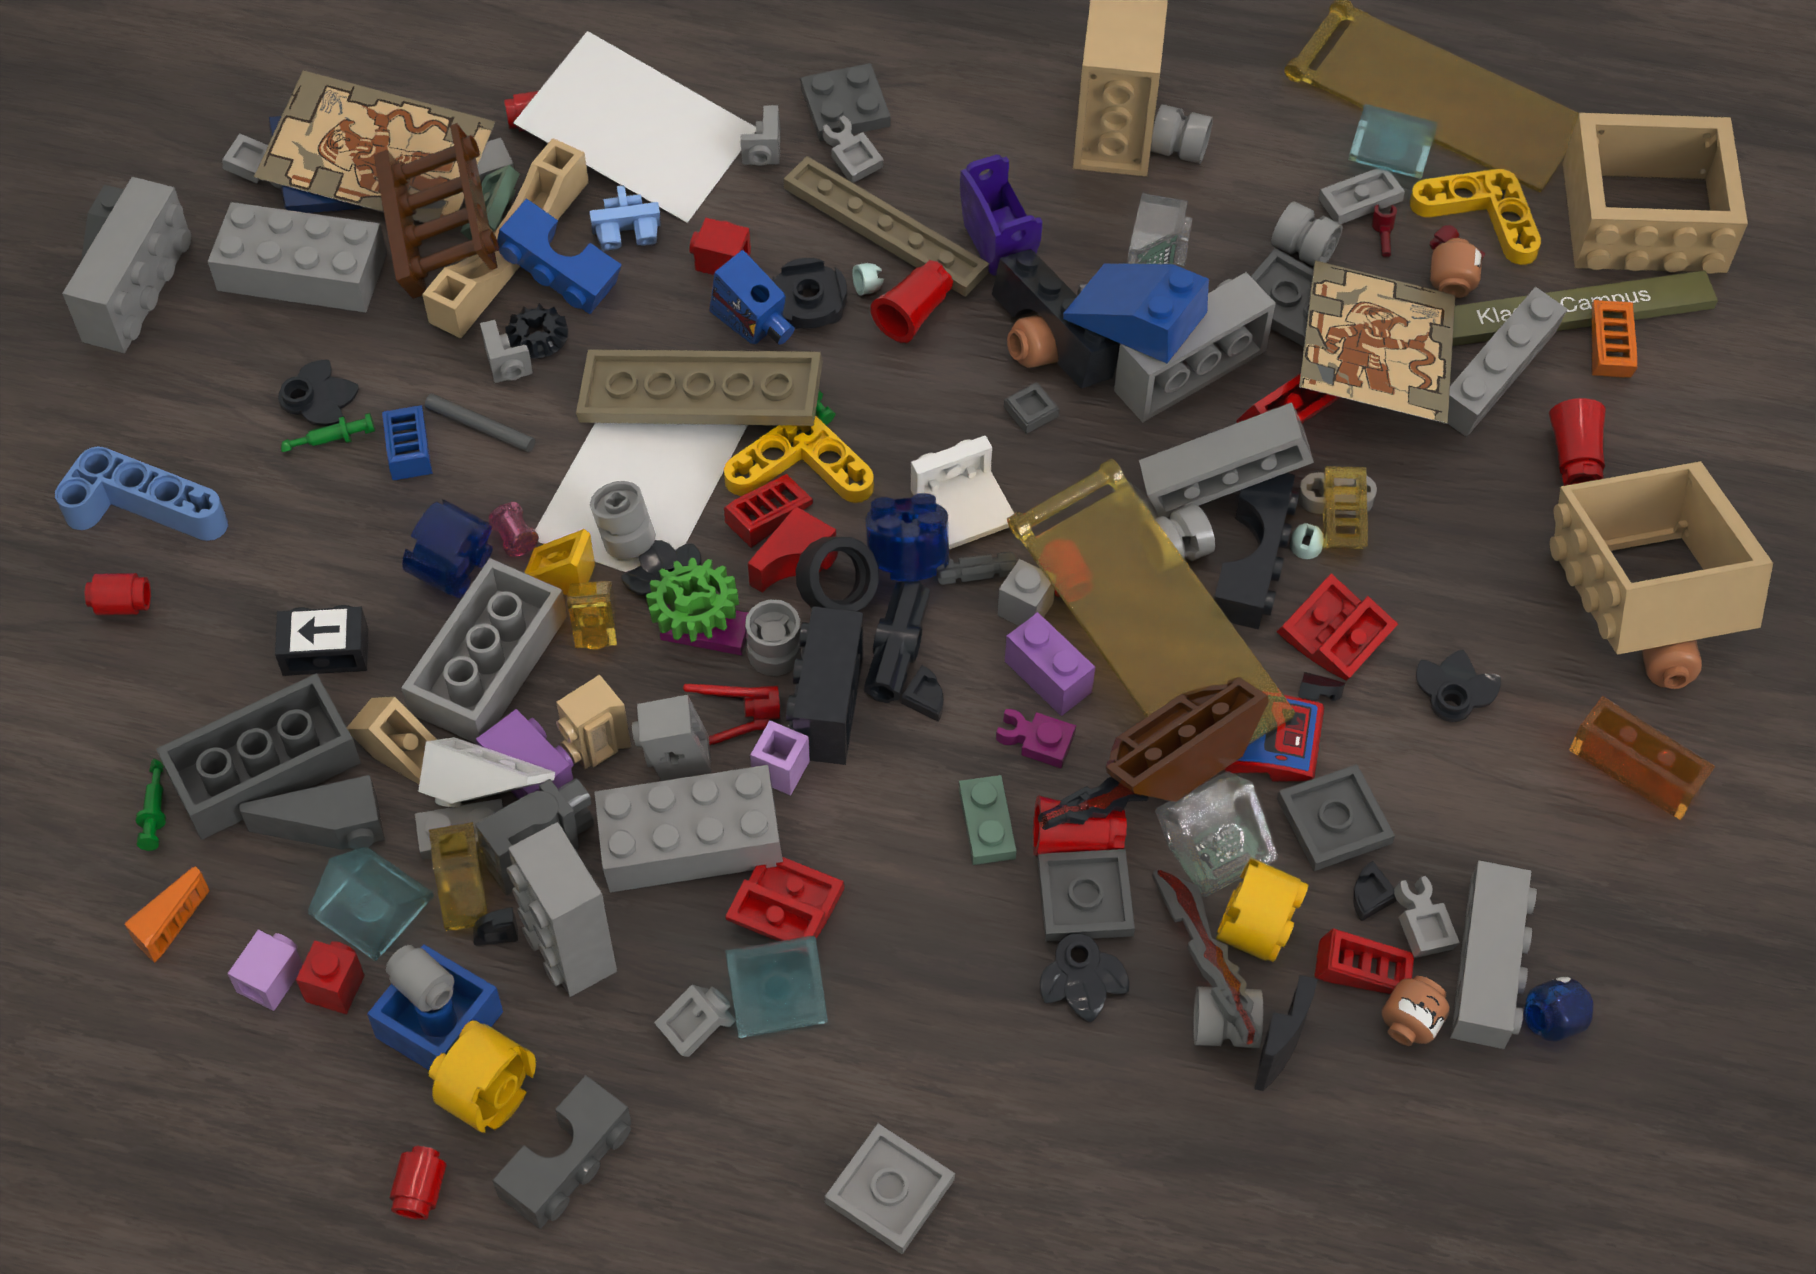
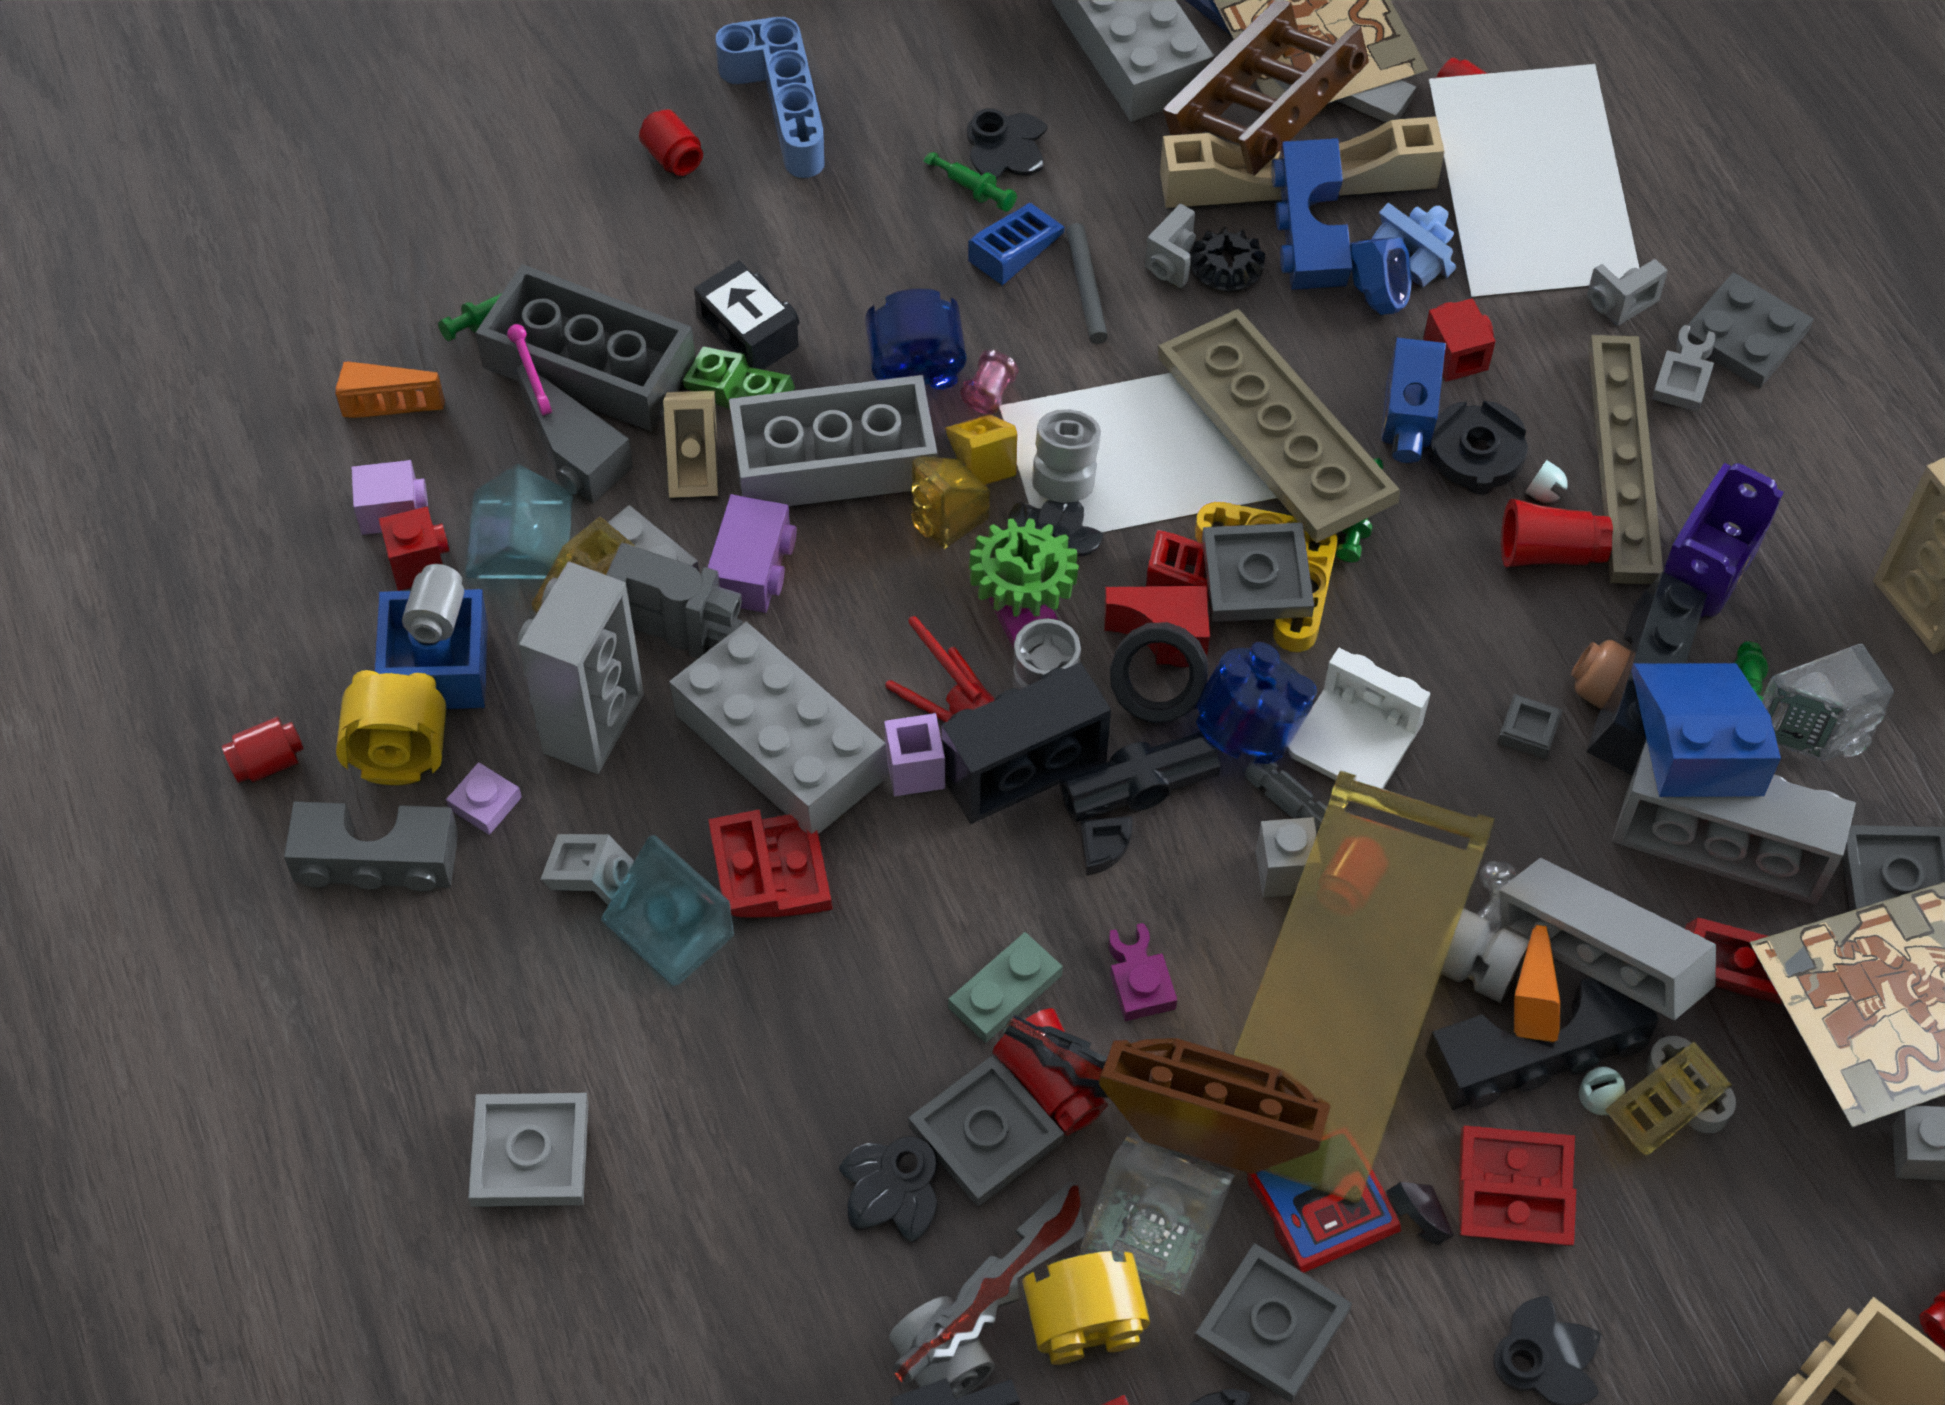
camera: 55 degrees right, 0 degrees up
white slope [418,737,555,807] -> none
sand green plate [460,165,520,240] -> none
tan window [556,675,631,769] -> none
light grey brick [632,695,712,781] -> none
medium lavender brick [1005,612,1095,716] -> none
none -> lavender plate [446,762,522,835]
none -> dark pink hinge [507,324,552,416]
none -> bright green slope [682,346,795,410]
none -> dark grey plate [1202,523,1314,622]
none -> blue rock [1350,237,1412,315]
none -> orange slope [1514,925,1560,1042]
none -> green piece [1734,641,1769,702]

